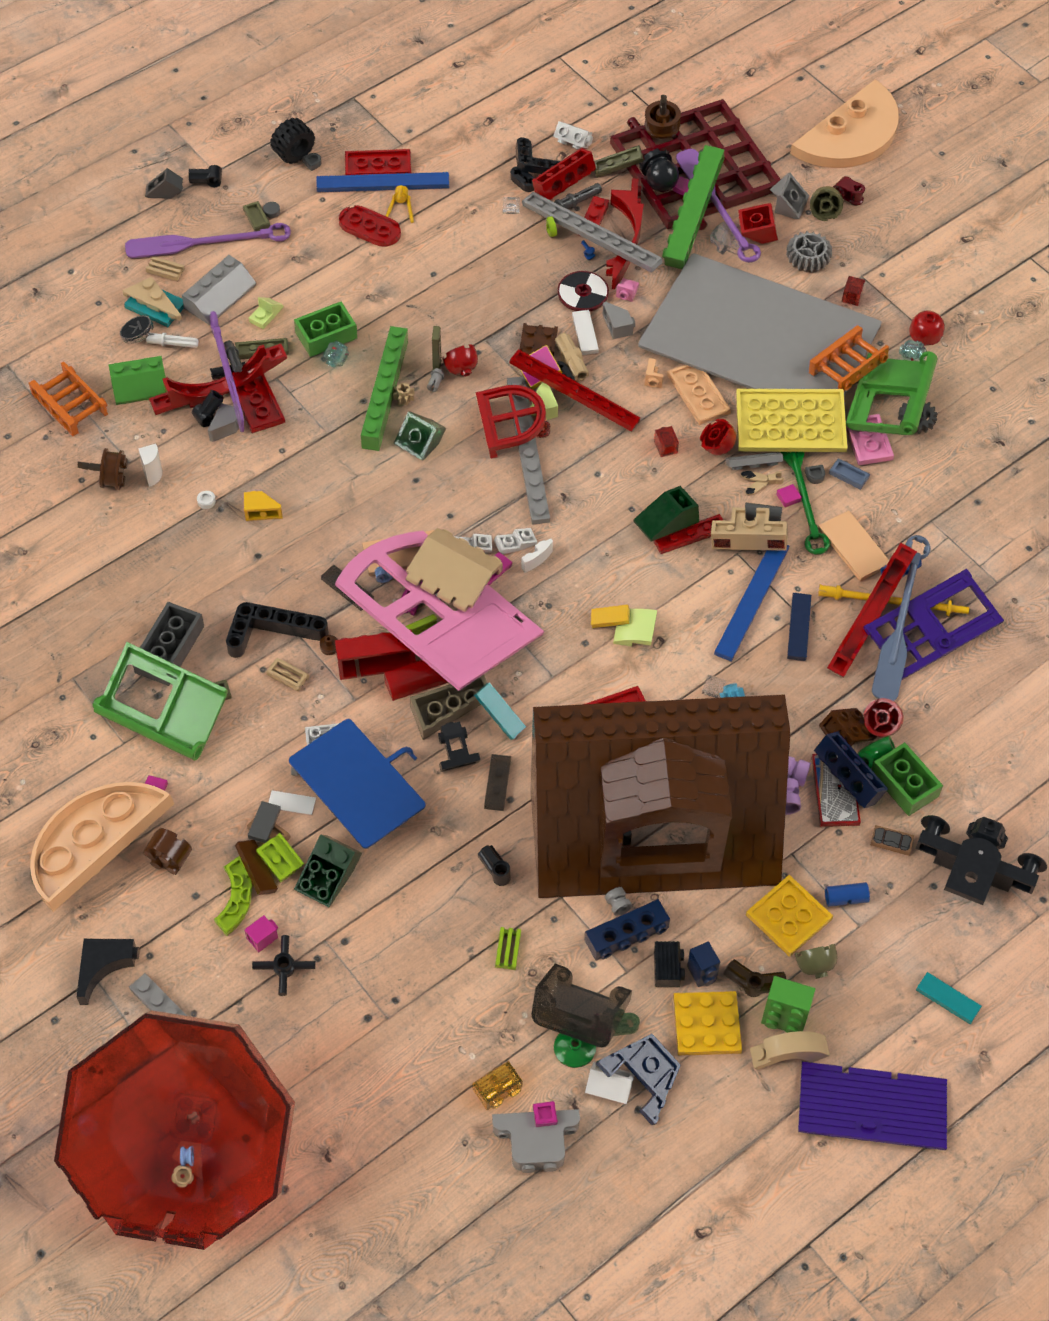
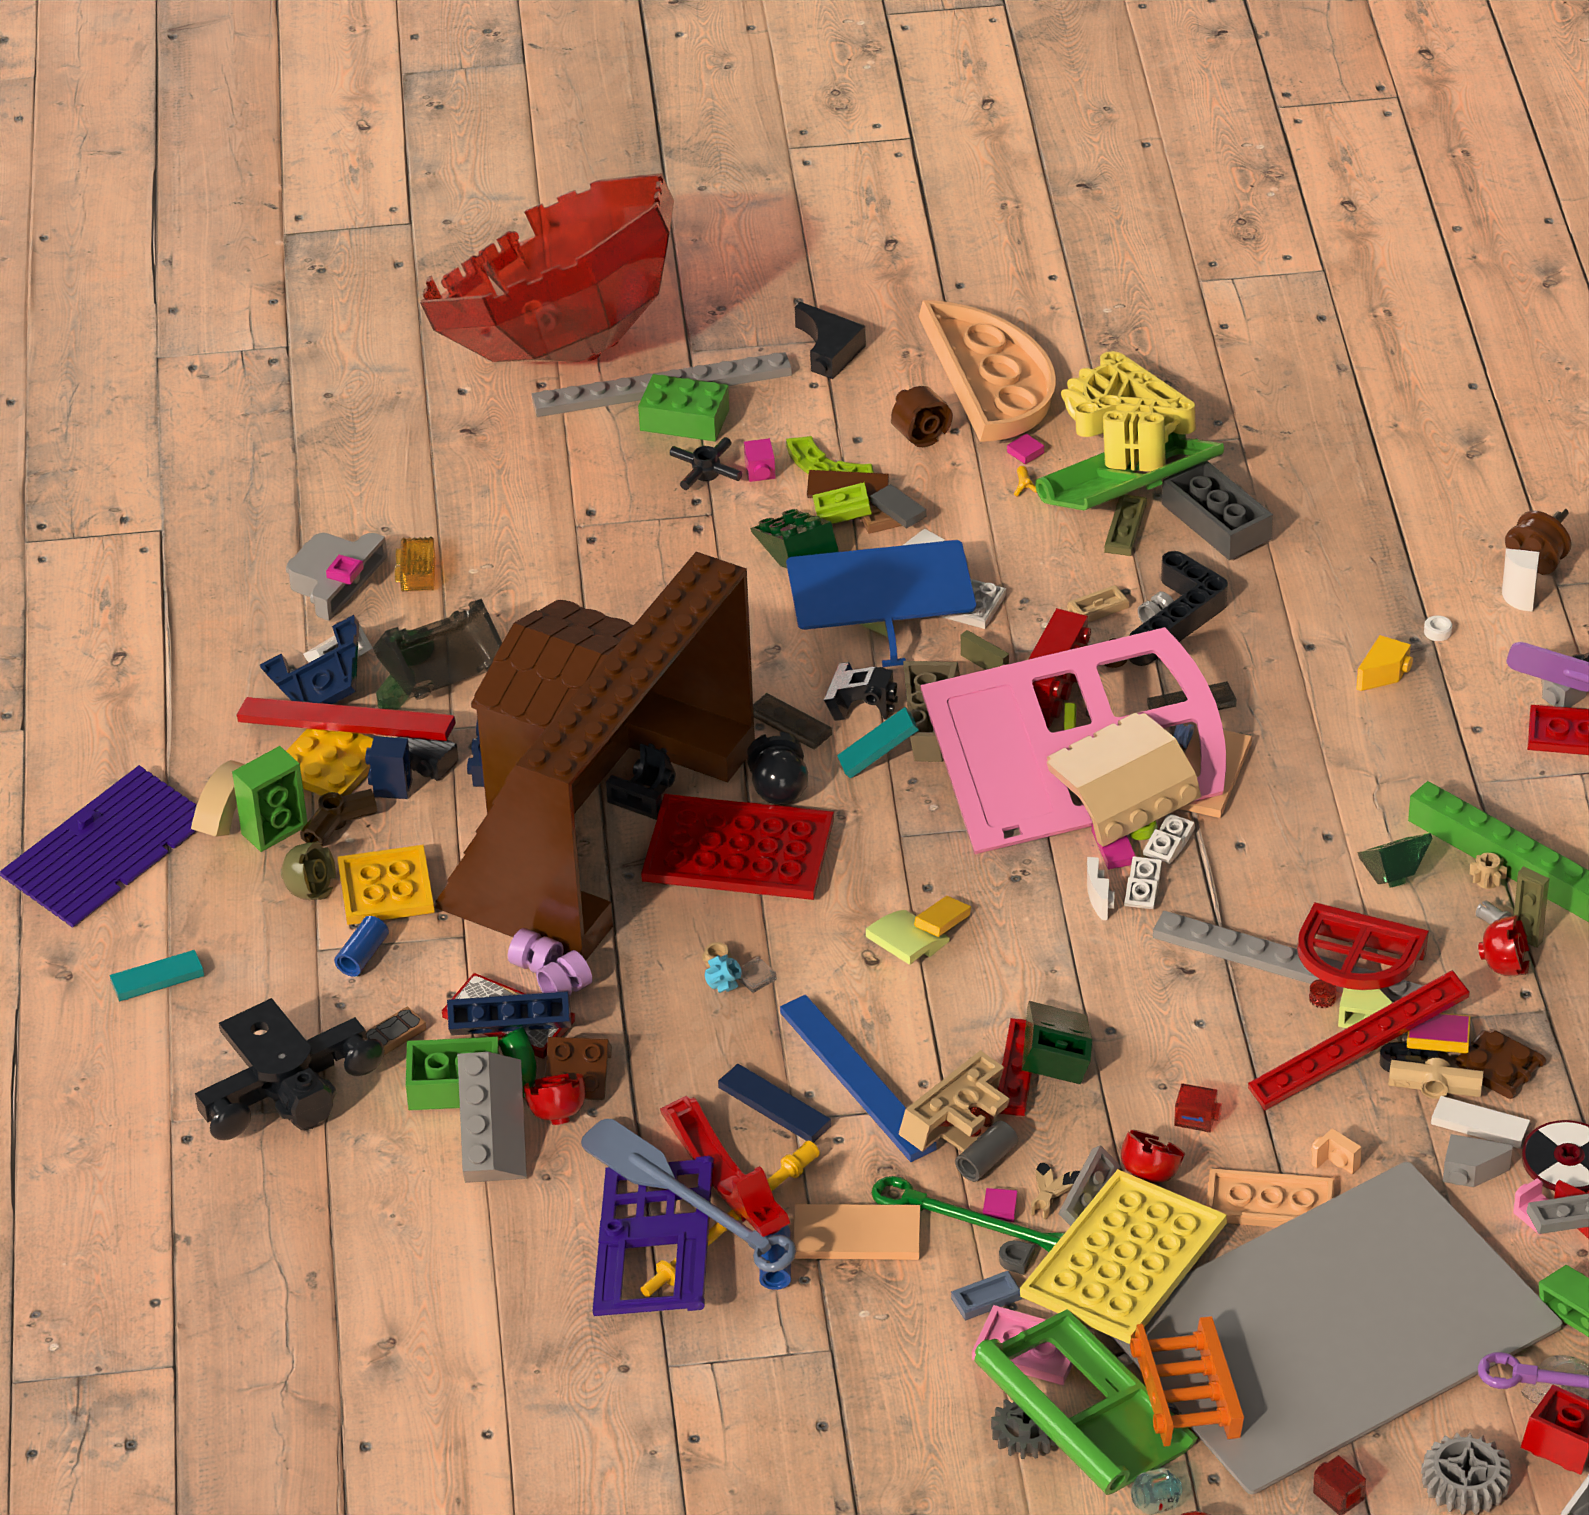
camera: 125 degrees right, 15 degrees down
none -> red tile [236,697,456,741]
none -> light grey slope [458,1052,527,1183]
none -> bright green brick [638,374,729,442]
none -> olive tile [961,630,1009,670]
none -> yellow bar [1014,466,1037,496]
none -> light yellow beam [1061,351,1196,471]
none -> light grey wheel [1138,591,1174,623]

